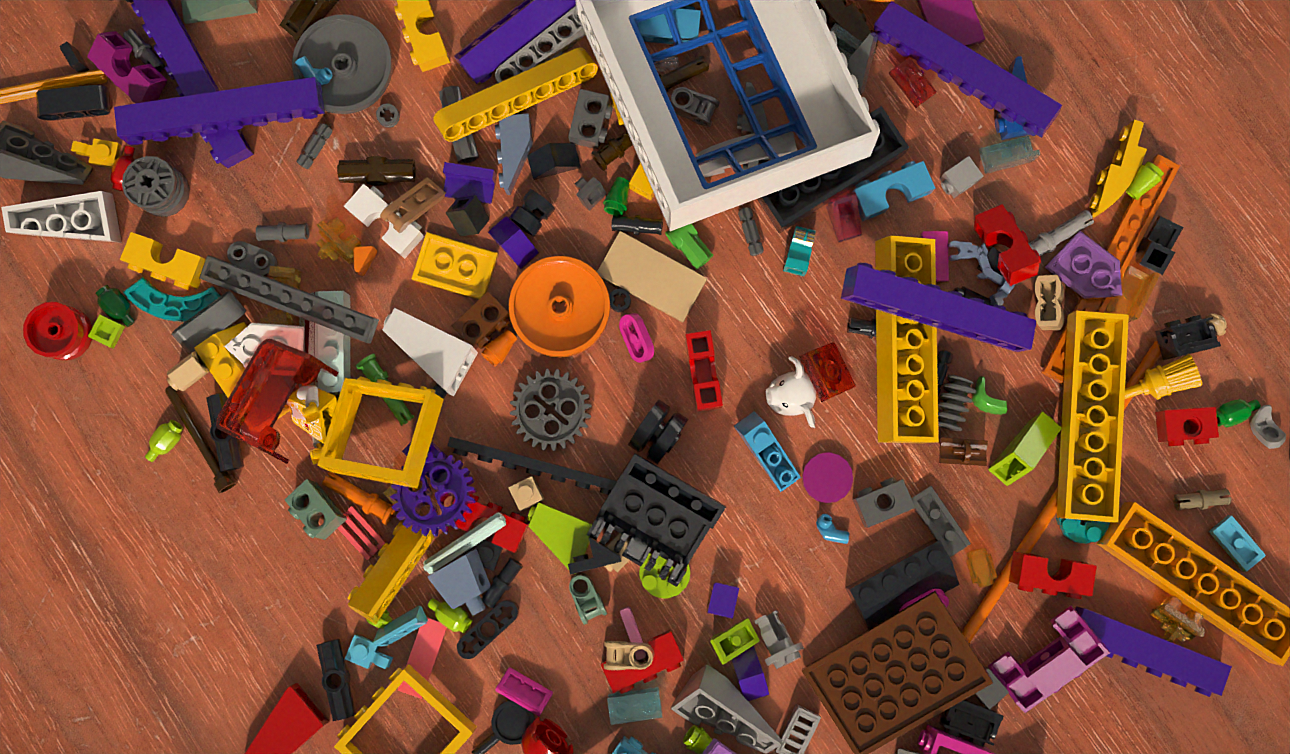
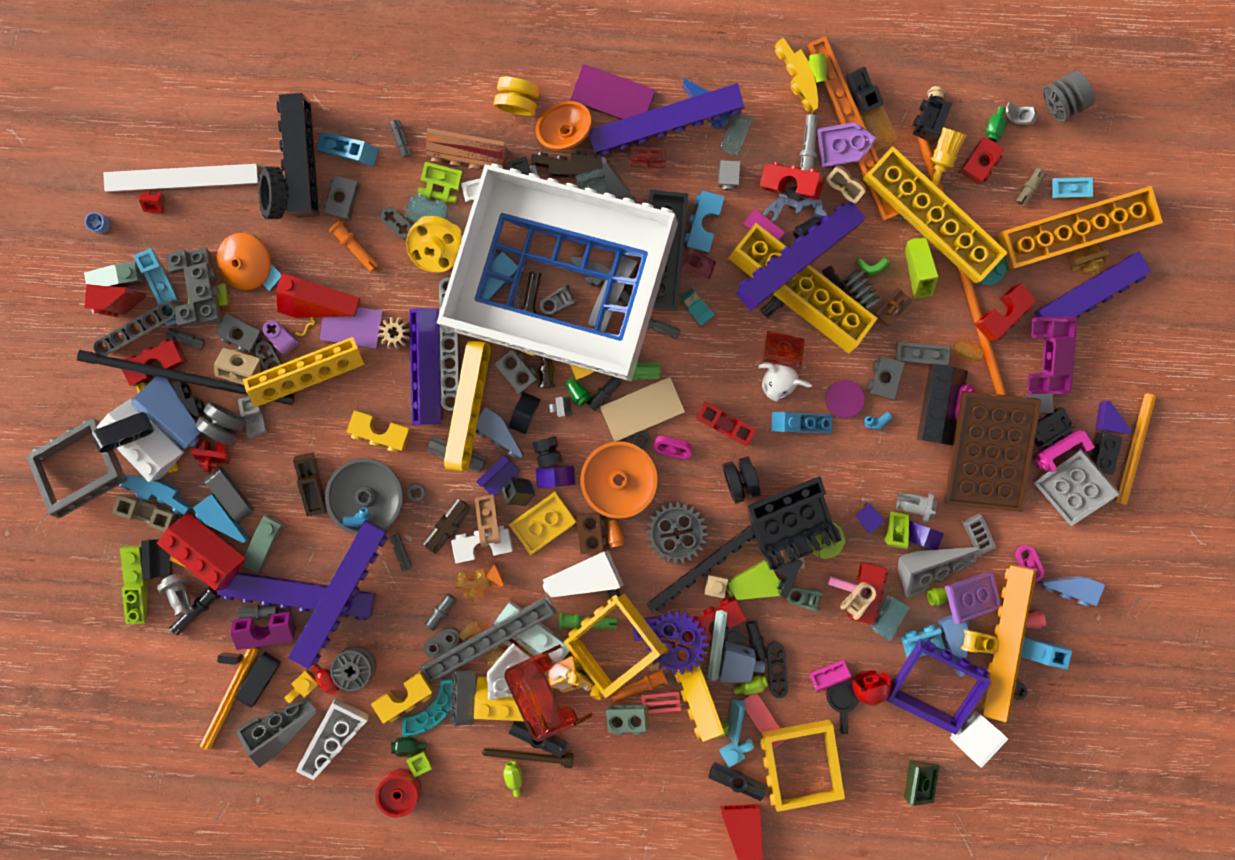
camera: 60 degrees left, 5 degrees up
tan brick [166,350,210,391] -> none

